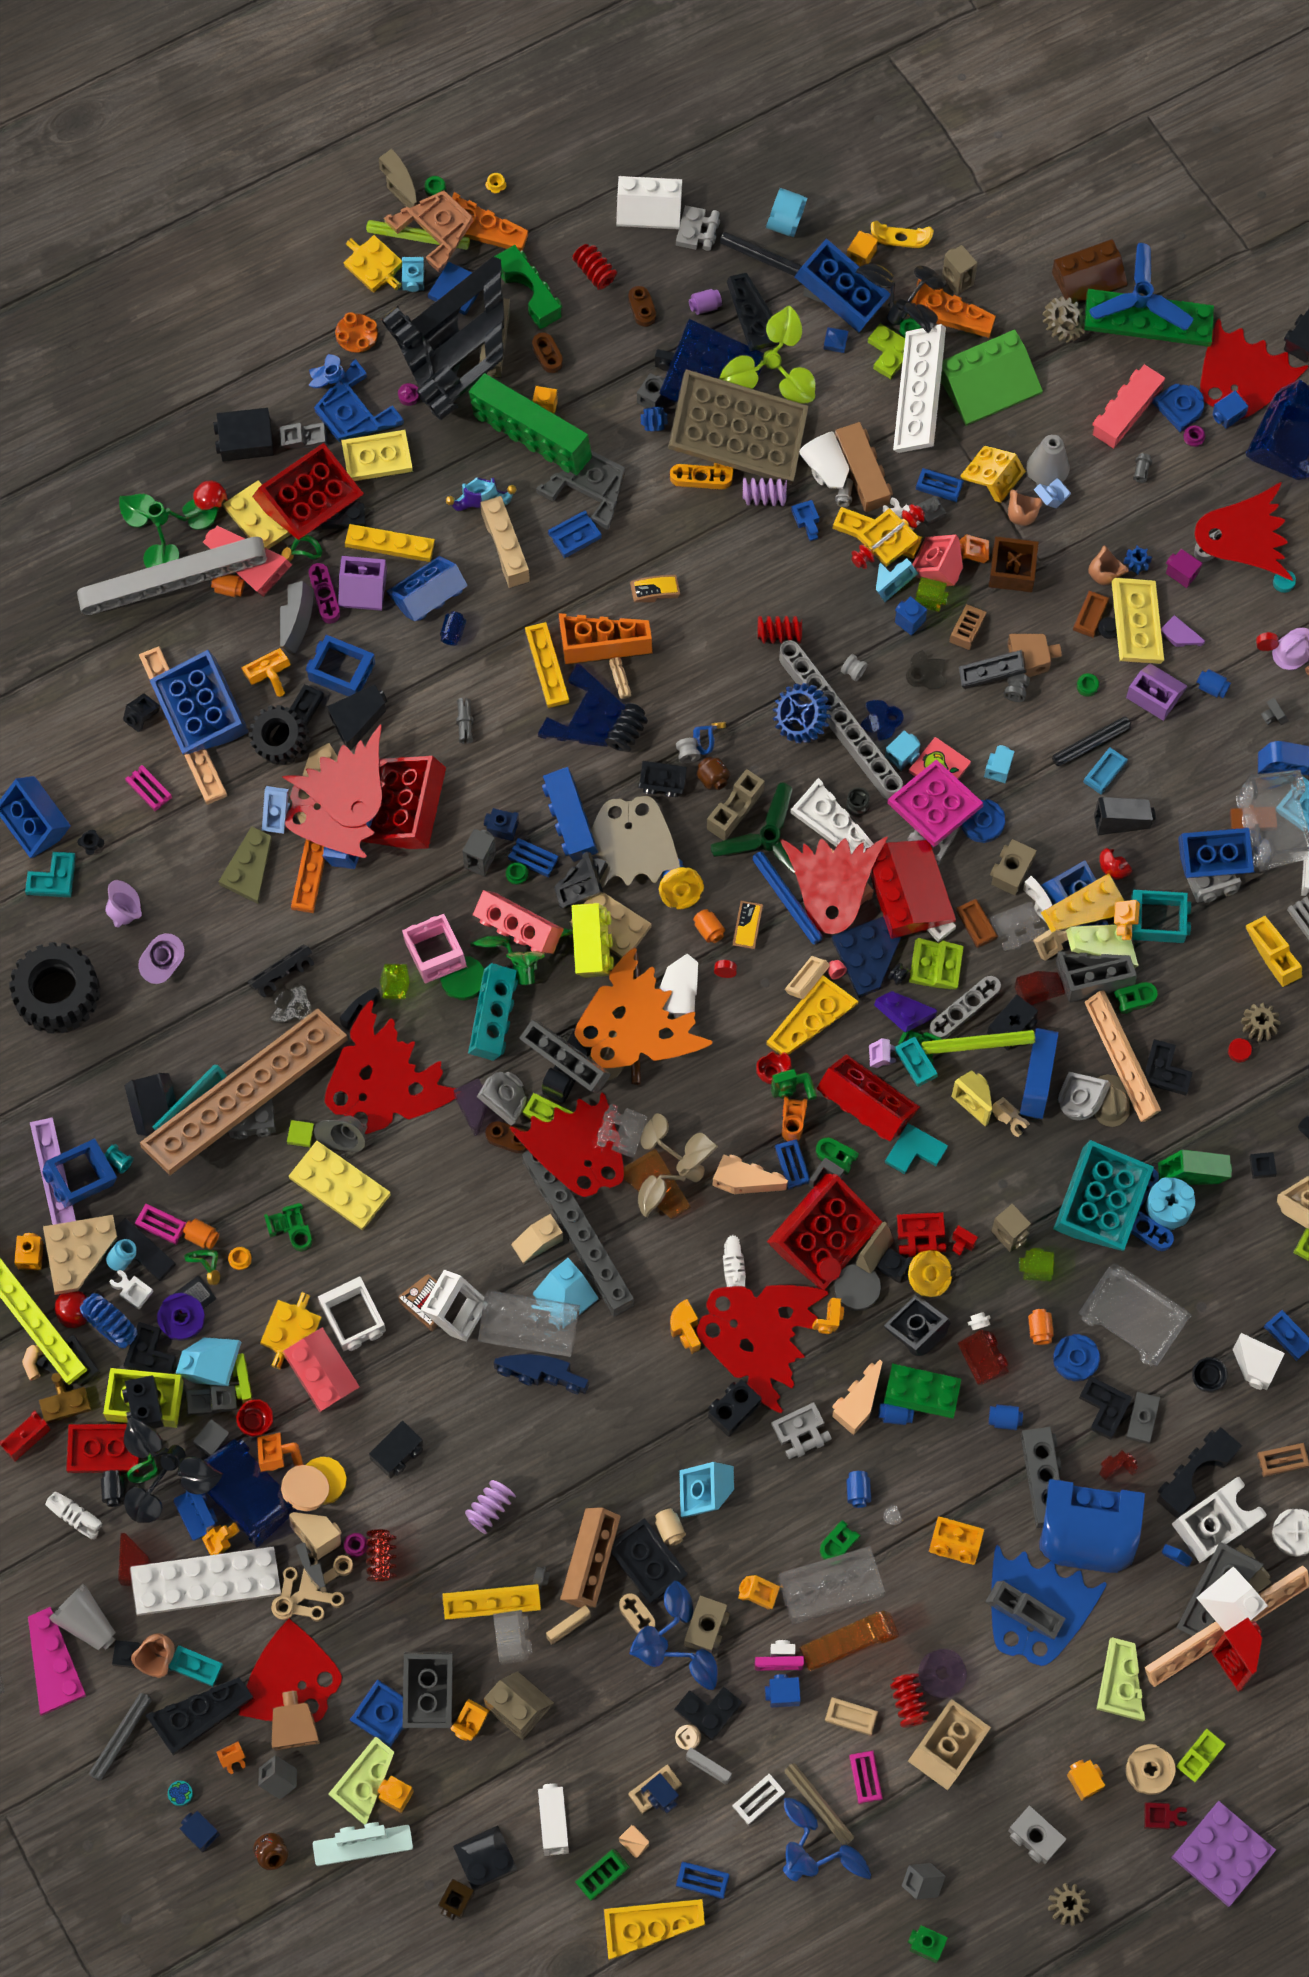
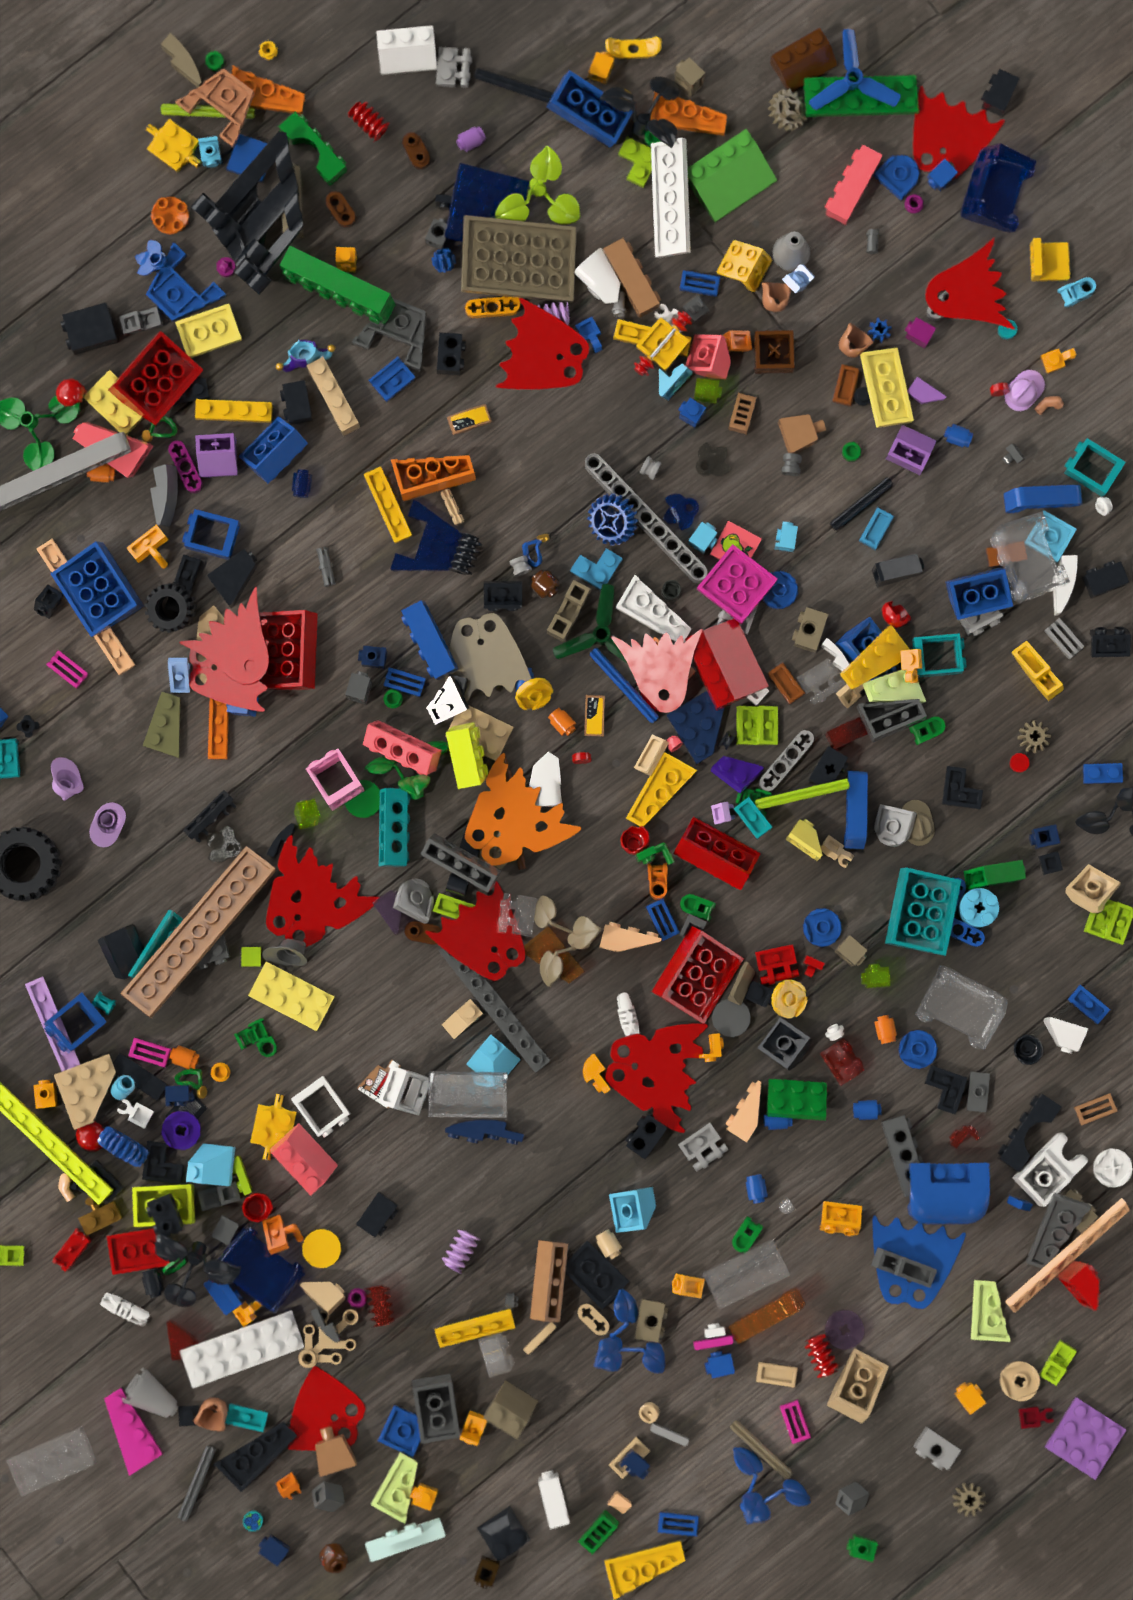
camera: 10 degrees left, 15 degrees up
light nougat tile [281,1465,329,1511] -> none
black plate [674,1686,742,1741] -> none
black wing [727,273,784,352] -> none
white tile [732,1774,785,1825] -> none
red piece [757,616,802,644] -> none
medium azure brick [766,188,808,237] -> none
red tile [816,1257,841,1281] -> none
blue tile [823,327,848,353] -> none
teal tile [885,1123,948,1174] -> none
black tile [959,650,1027,689] -> none
light nougat tile [1084,991,1161,1122] -> none
white slope [1196,1567,1268,1632] -> none
none -> dark blue brick [165,1085,195,1107]
none -> black brick [280,380,313,425]
none -> black brick [437,332,466,375]
none -> red piece [496,298,589,389]
none -> dark azure plate [570,548,623,590]
none -> blue tile [803,908,842,947]
none -> dark blue brick [1029,824,1060,849]

